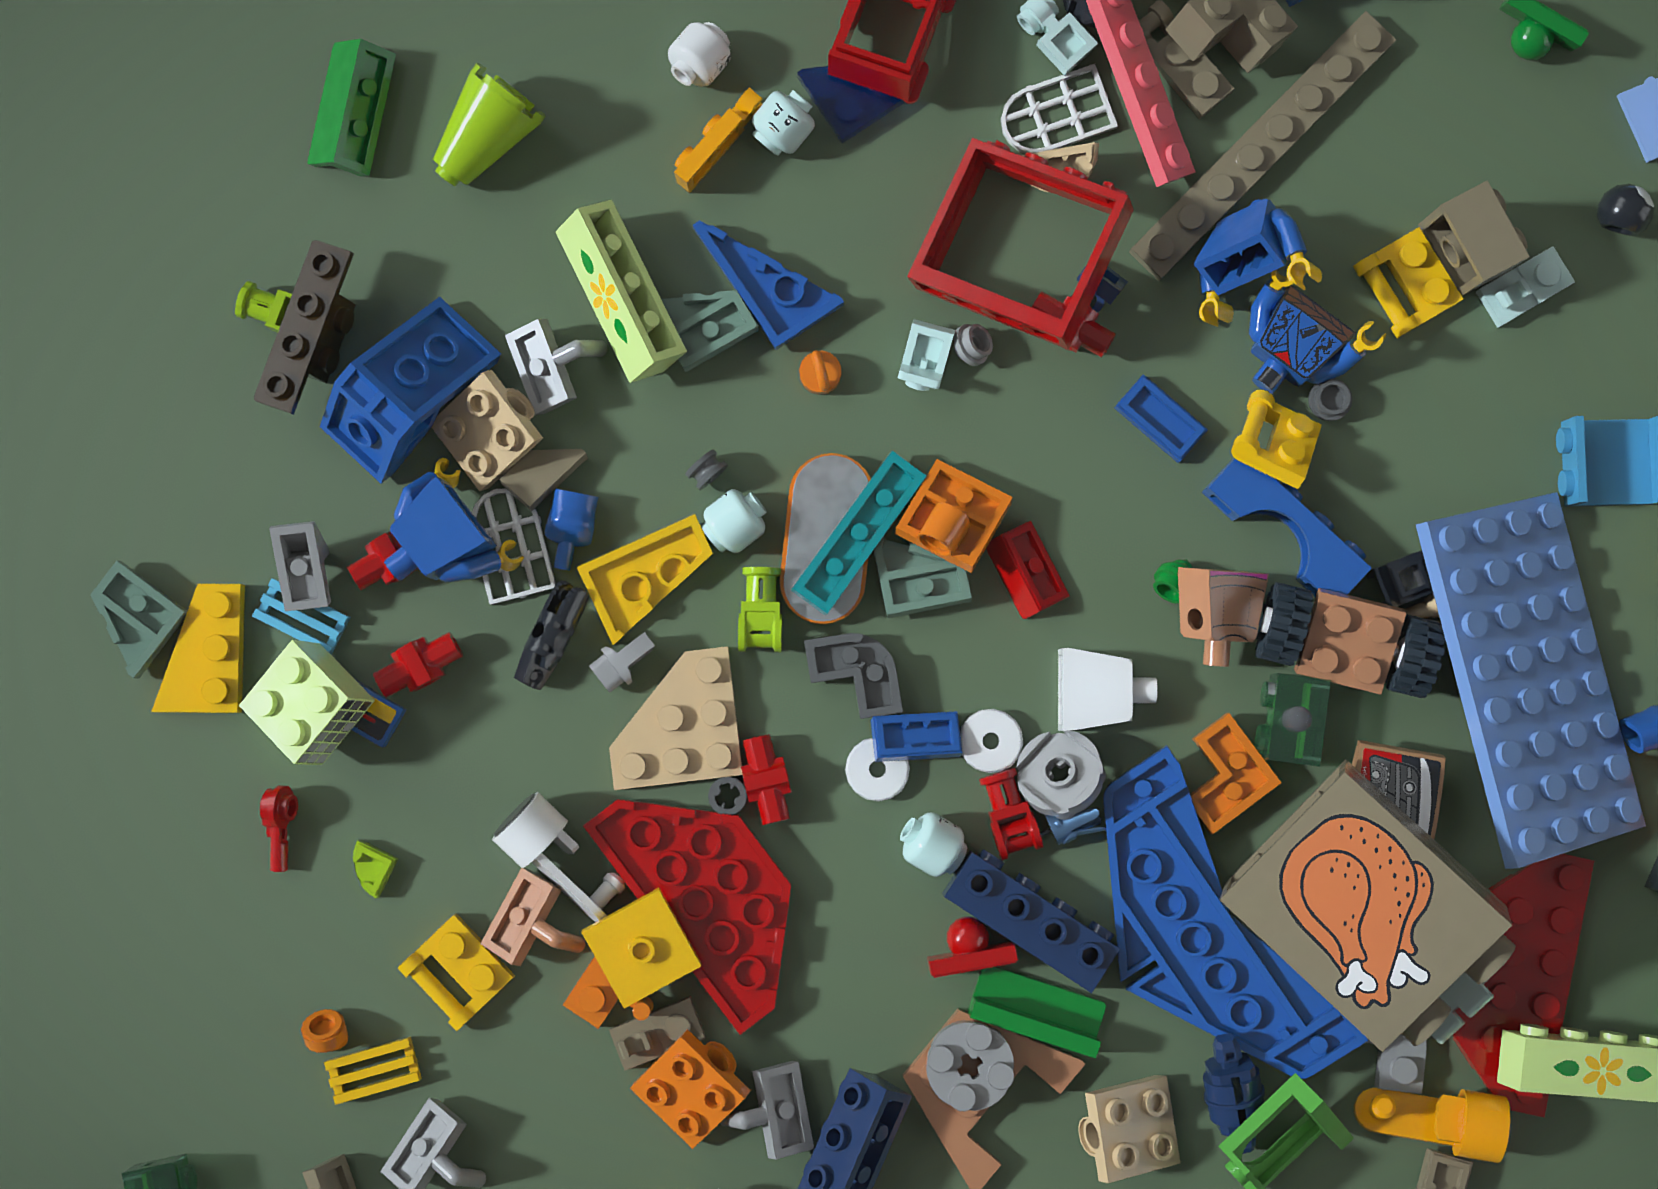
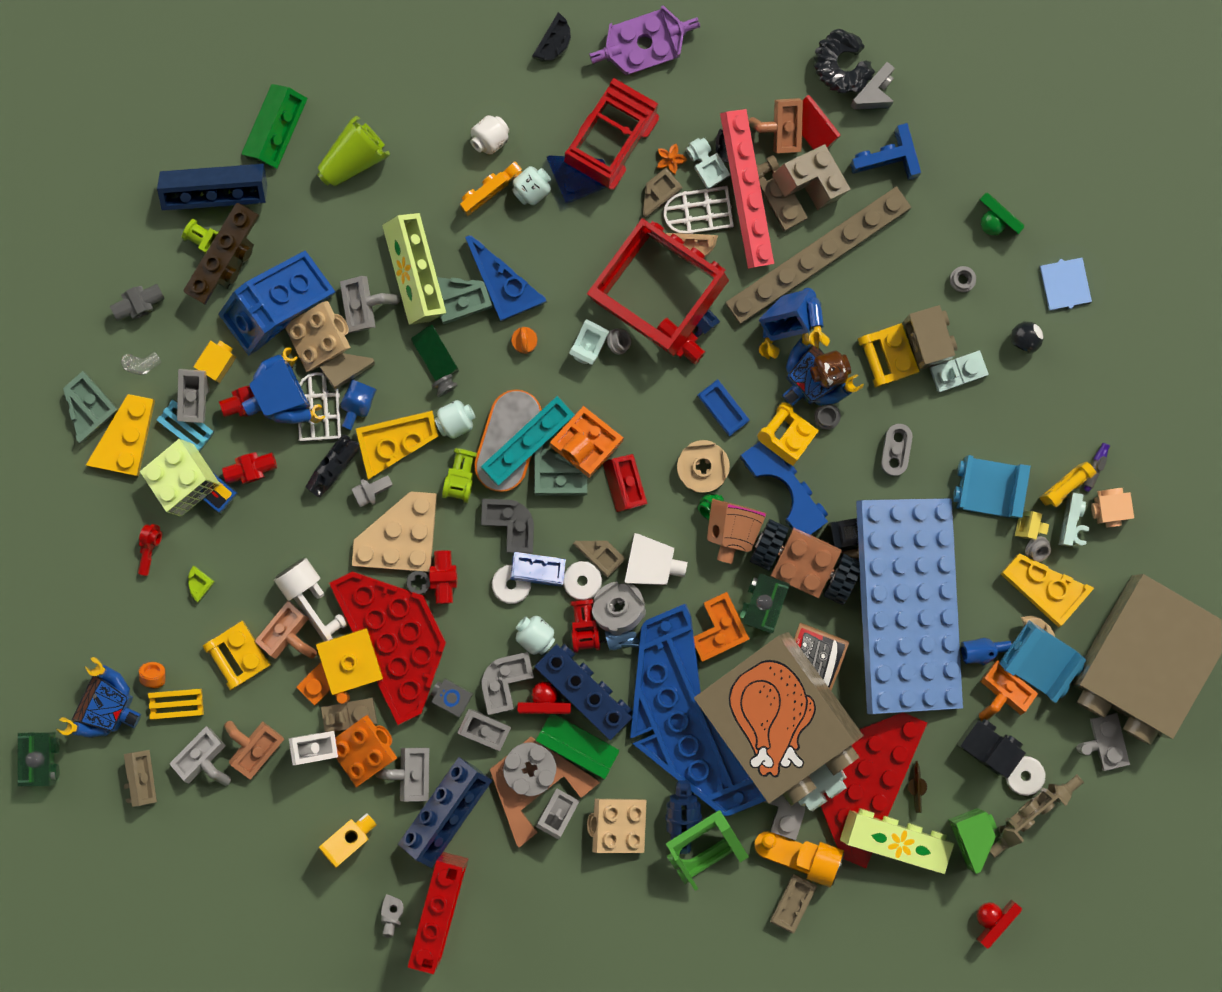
camera: 10 degrees right, 0 degrees up
none -> torso [56,657,141,738]
none -> dark grey axle [110,284,165,321]
none -> clear arm [121,351,162,375]
none -> dark blue brick [157,164,268,211]
none -> yellow brick [194,340,237,383]
none -> nougat plate [224,721,284,780]
none -> white slope [289,731,338,765]
none -> dark green slope [411,324,459,381]
none -> dark grey brick [430,679,474,717]
none -> light grey slope [458,709,511,751]
none -> light grey plate [482,652,534,715]
none -> light grey slope [536,789,580,840]
none -> dark tan tile [573,541,625,578]
none -> dark tan tile [643,168,683,219]
none -> orange plant [657,144,687,175]
none -> tan plate [677,440,730,493]
none -> reddish brown head [810,351,851,388]
none -> light grey plate [881,424,913,476]
none -> dark brown piece [908,761,927,813]
none -> light grey plate [950,266,976,293]

